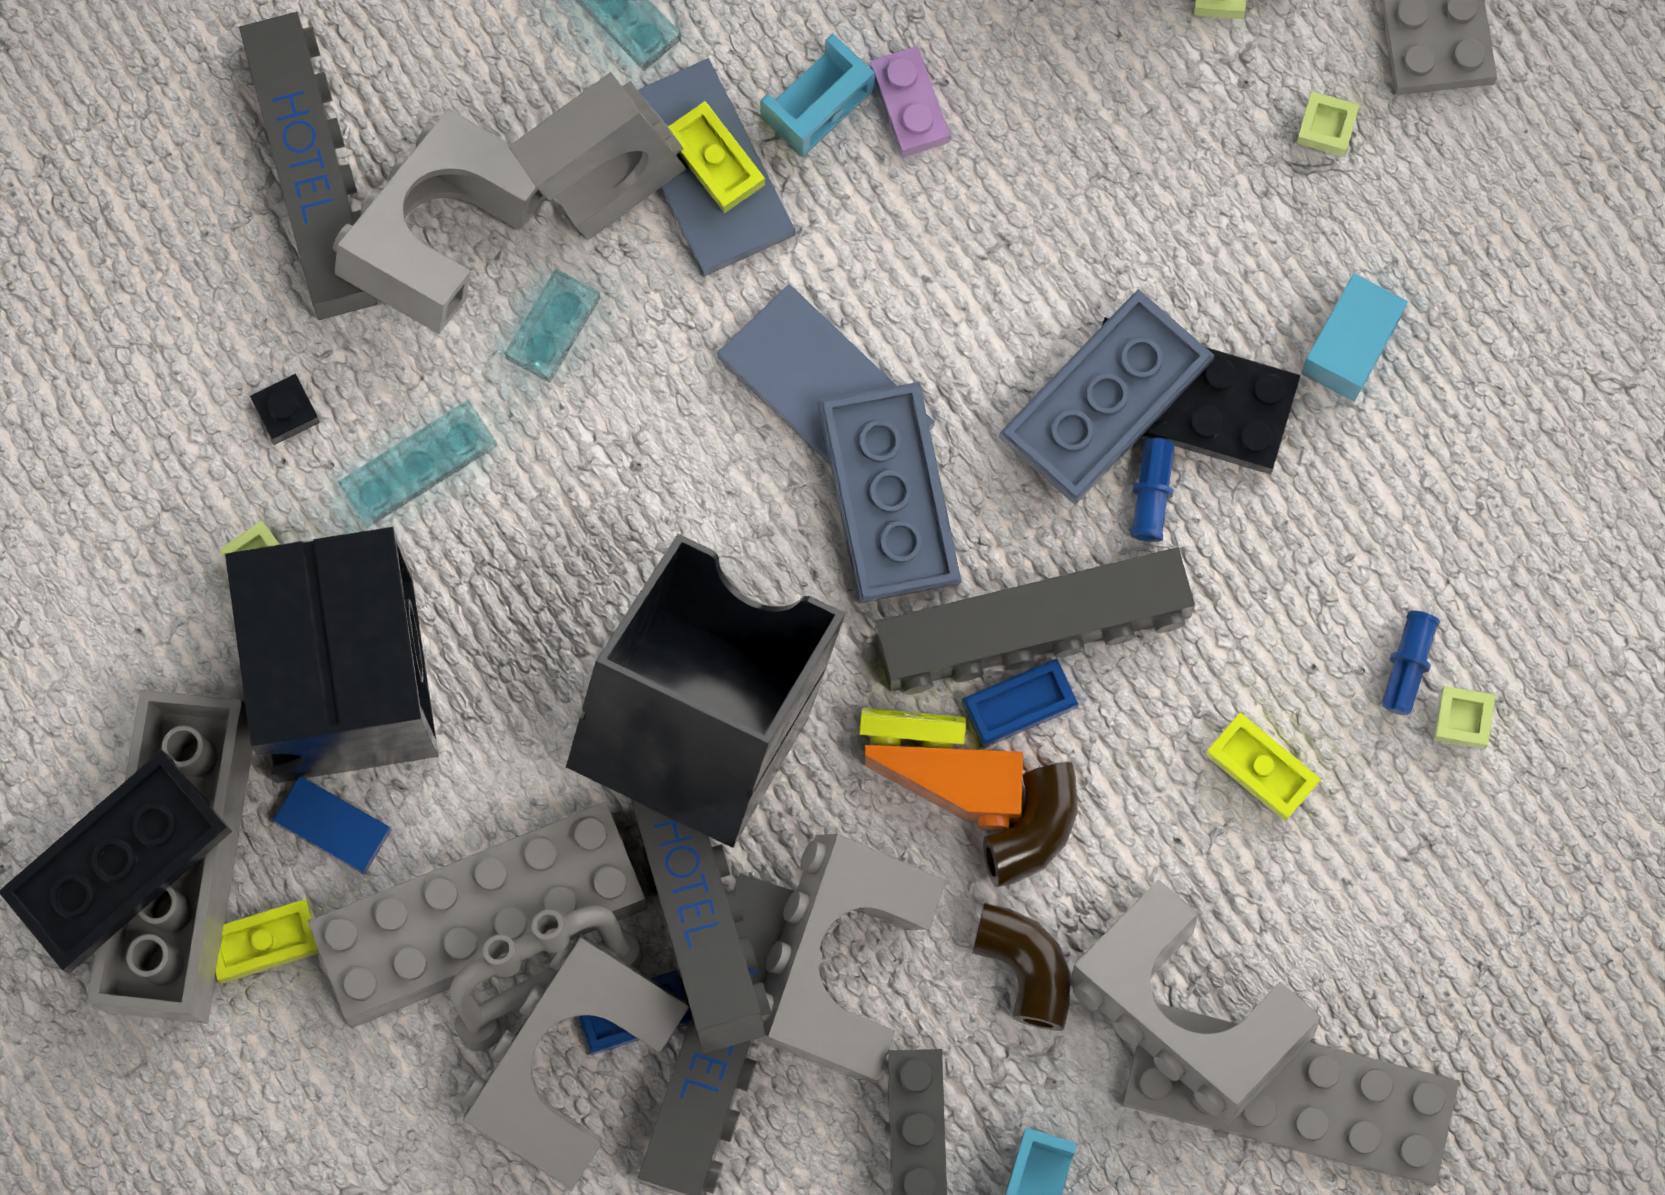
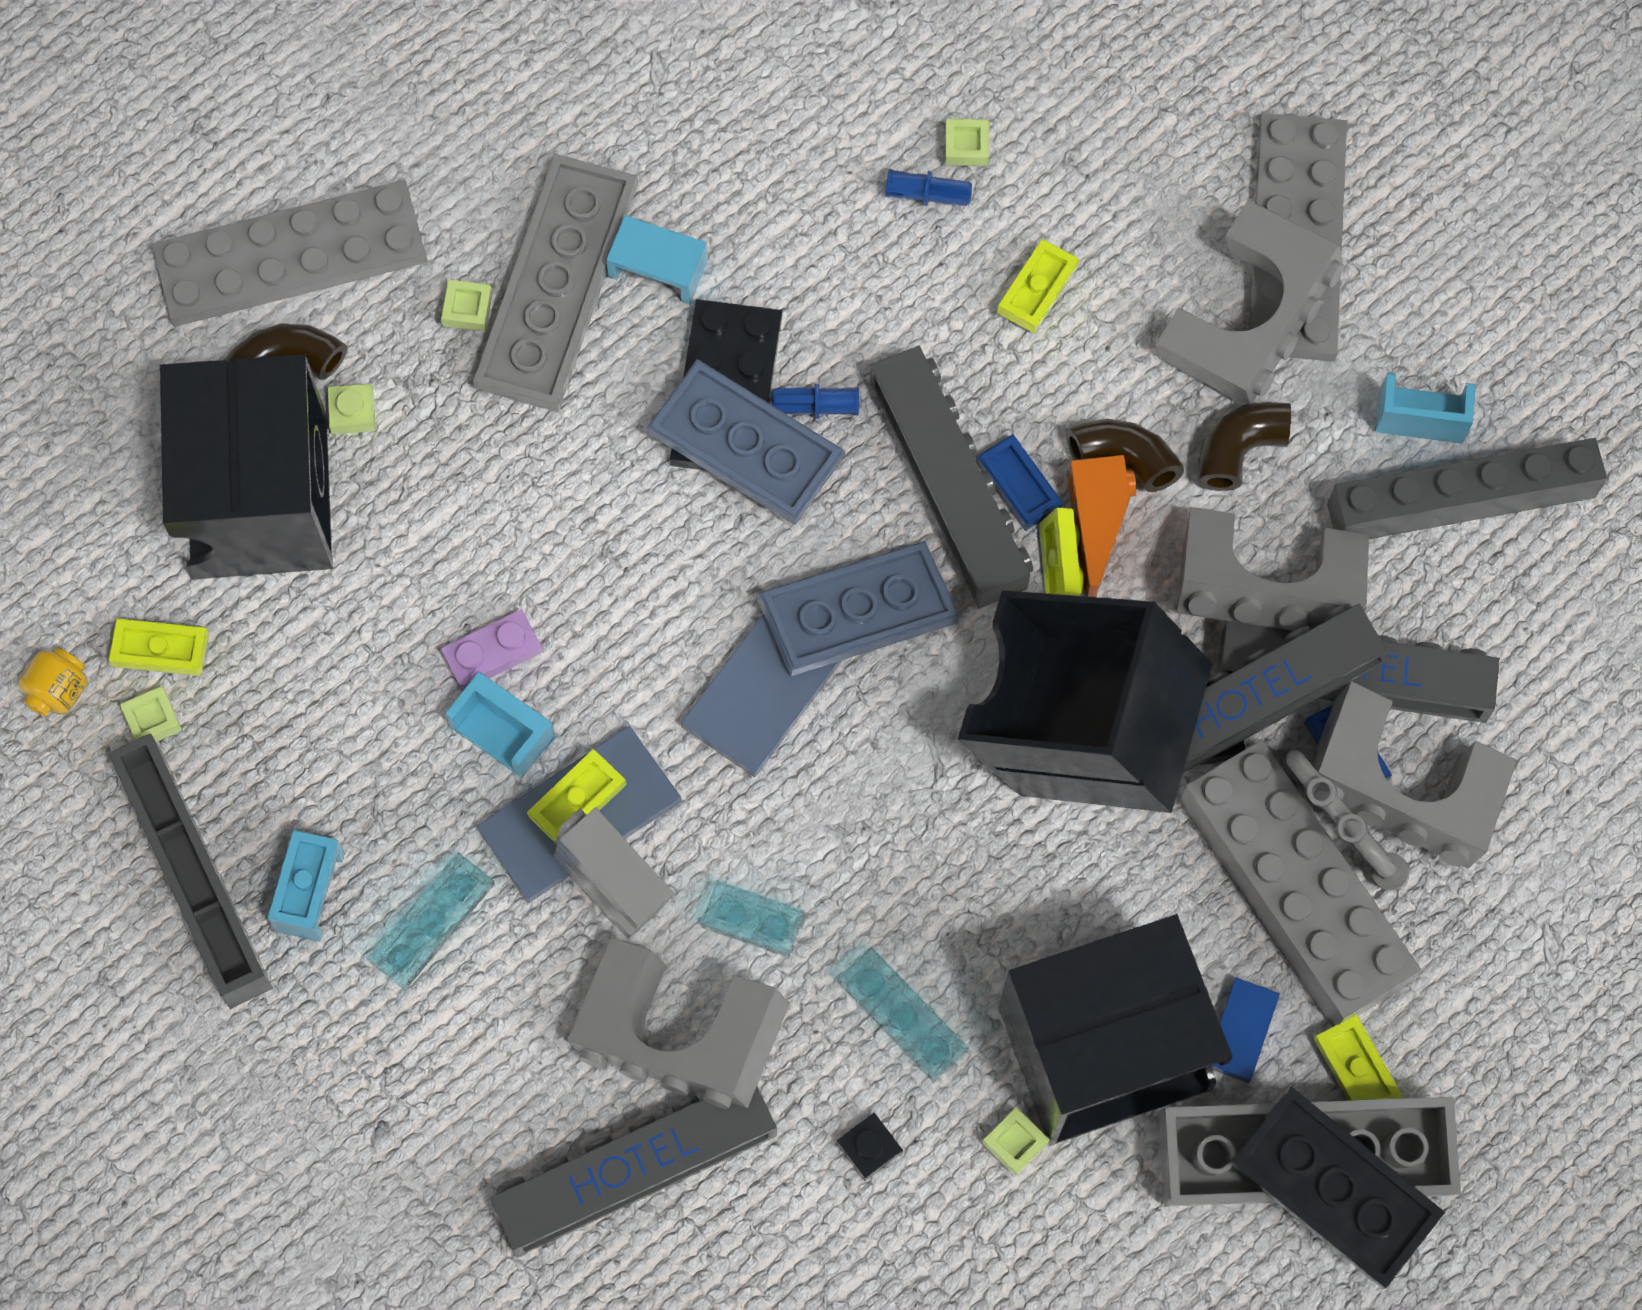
camera: 100 degrees left, 5 degrees down
none -> light grey plate [473,154,638,412]

